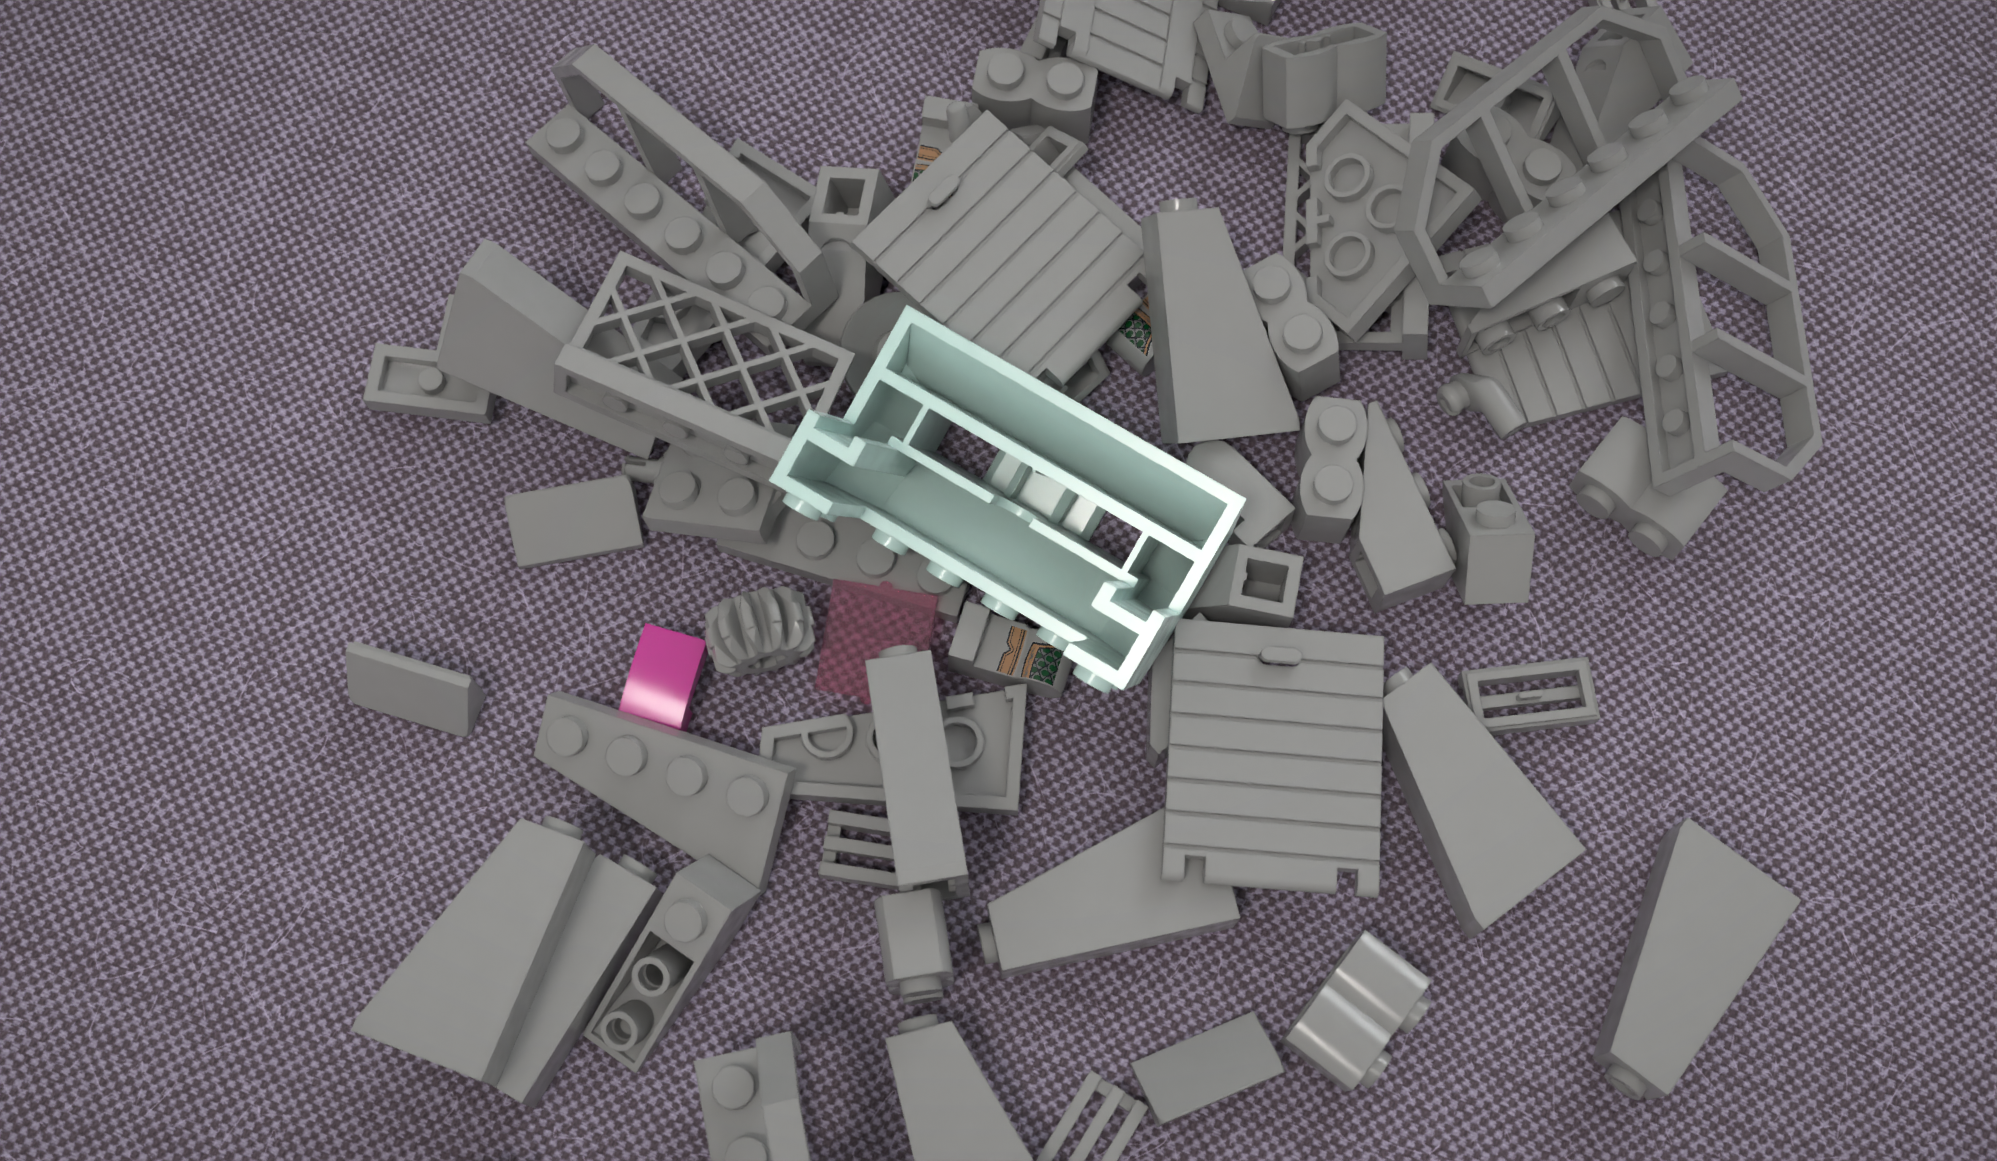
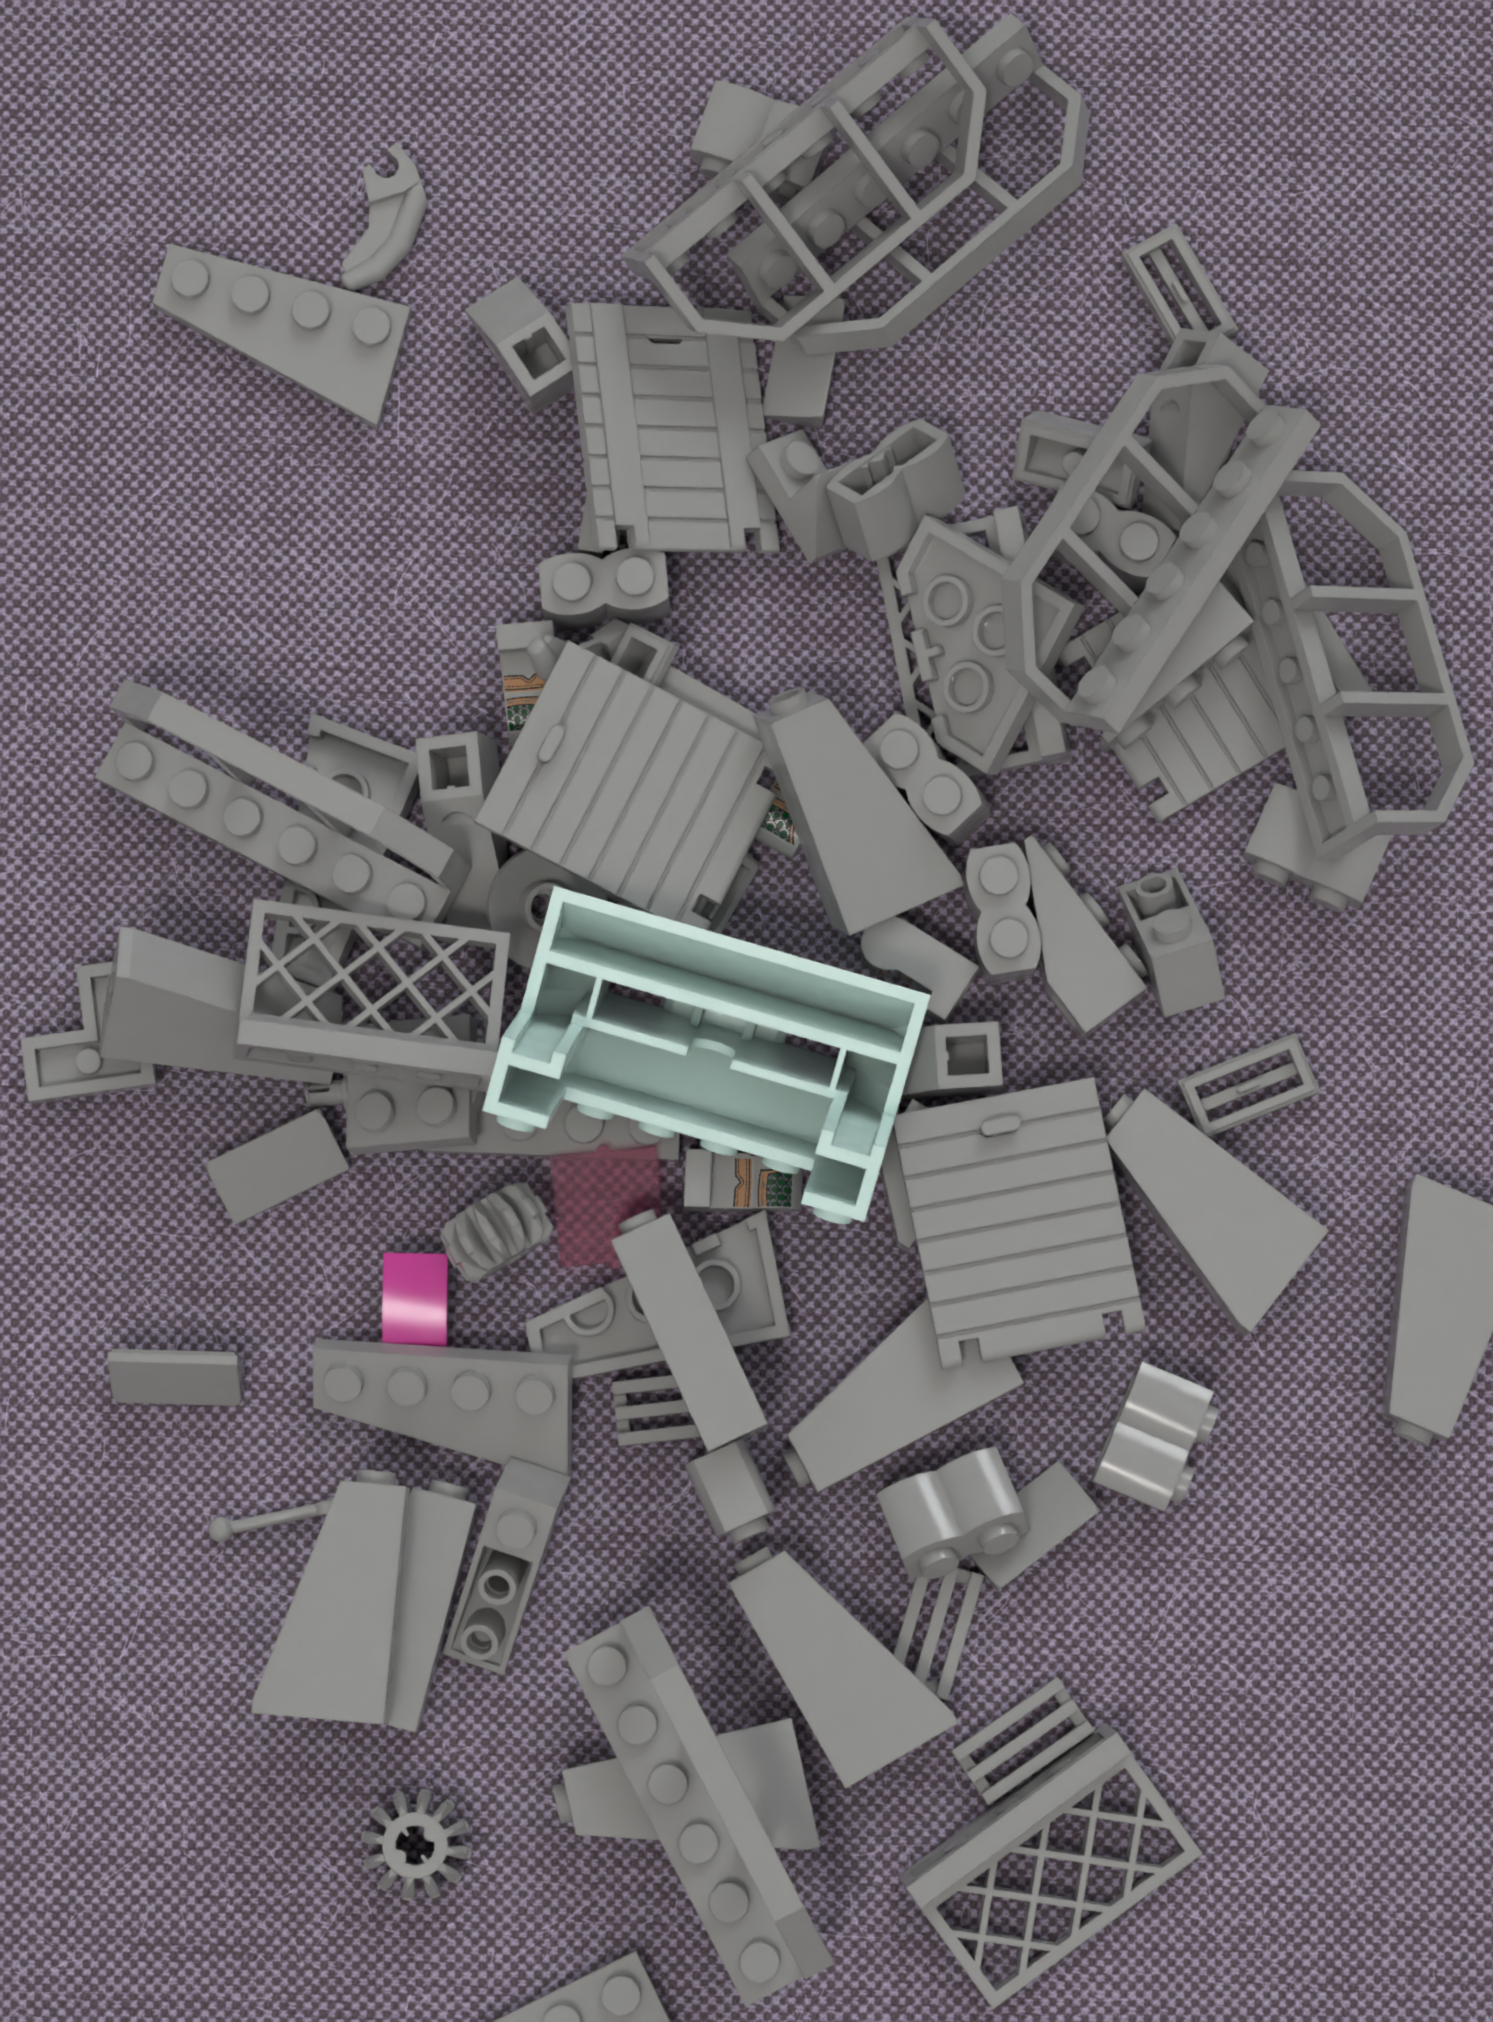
camera: 15 degrees left, 10 degrees up
light grey arm [1436,373,1528,440] -> none
none -> light grey hinge [209,1499,333,1542]
none -> light grey brick [876,1447,1030,1579]

